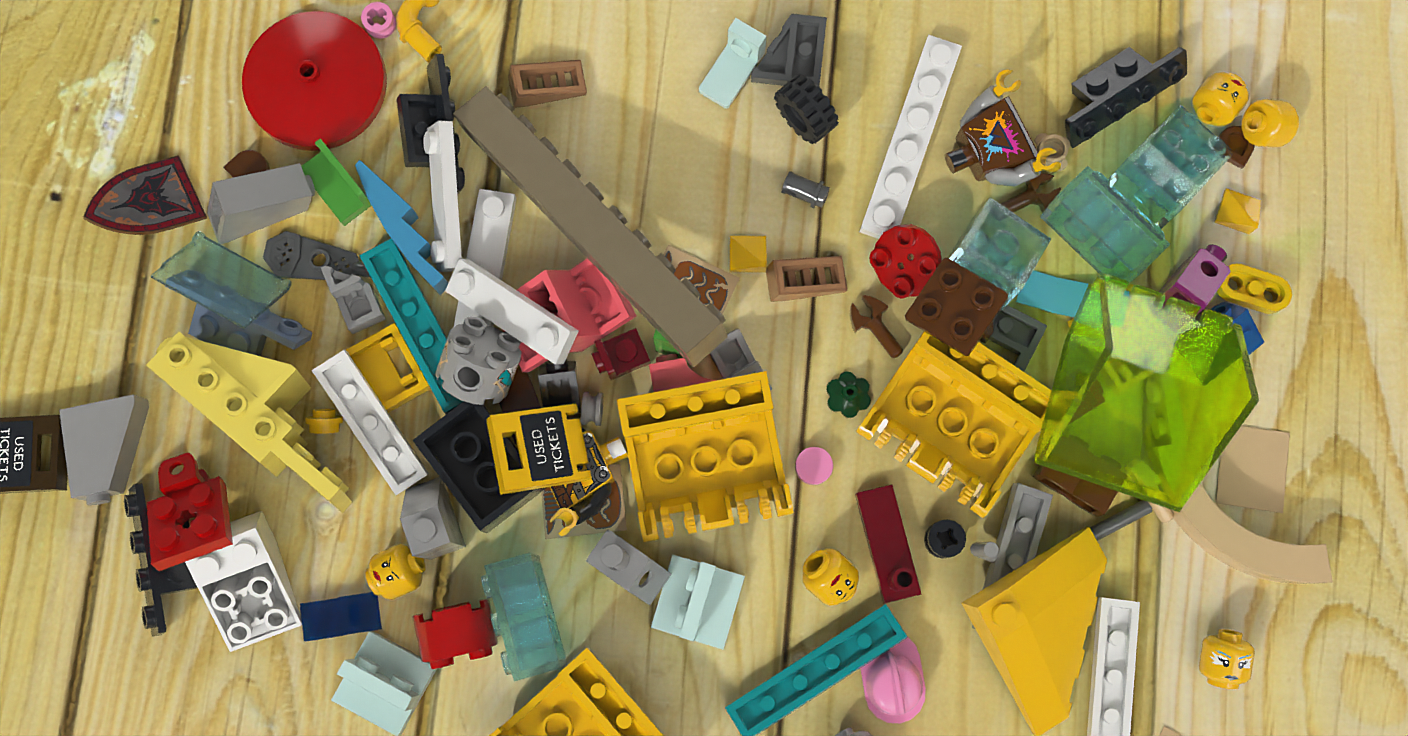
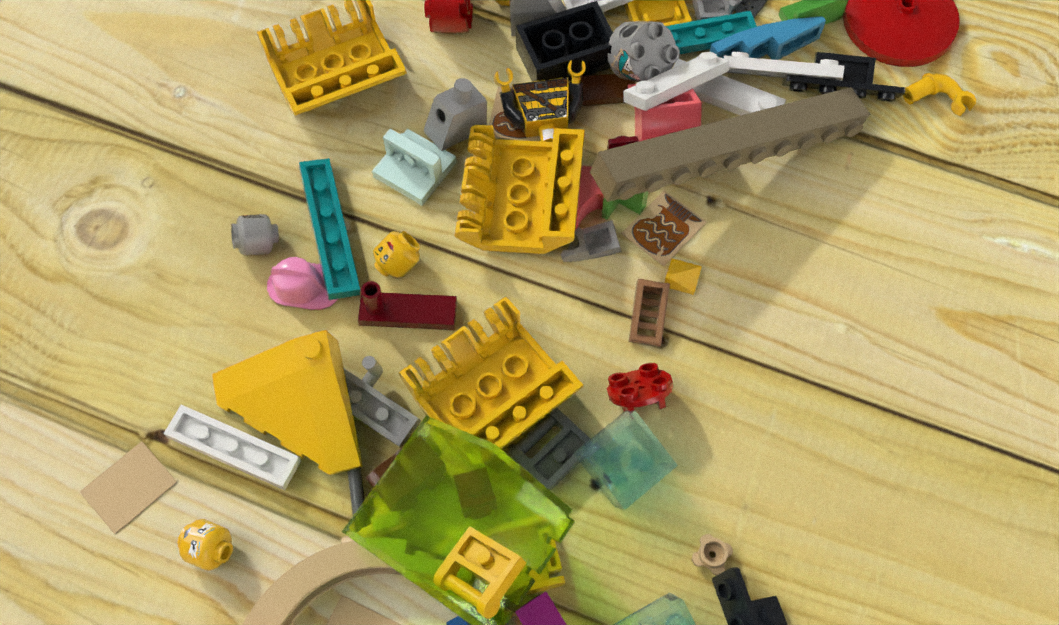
camera: 105 degrees right, 15 degrees down
bright pink bush [361,2,397,39] -> none
clear light blue brick [481,553,568,681] -> none
container [486,404,592,495] -> none
medium nougat slope [508,60,587,108] -> none
black bracket [538,358,581,414] -> none
light grey bush [581,392,603,426] -> none
light aqua bracket [699,18,767,109] -> none
dark grey wing [751,14,827,87] -> none
black tyre [774,74,839,144] -> none
dark grey pin [781,171,830,209] -> none
bright pink tile [795,447,833,485] -> none
dark green plant [826,372,871,418] -> none
reddish brown bar [850,295,903,359] -> none
white plate [859,35,962,239] -> none
reddish brown bracket [905,258,1008,356] -> none
black wheel [924,519,966,559] -> none
torso [945,69,1061,187] -> none
reddish brown bar [994,173,1061,219] -> none
medium azure sticker [1016,268,1129,327] -> none
clear light blue brick [1040,166,1170,290] -> none
none -> yellow plate [433,526,526,619]

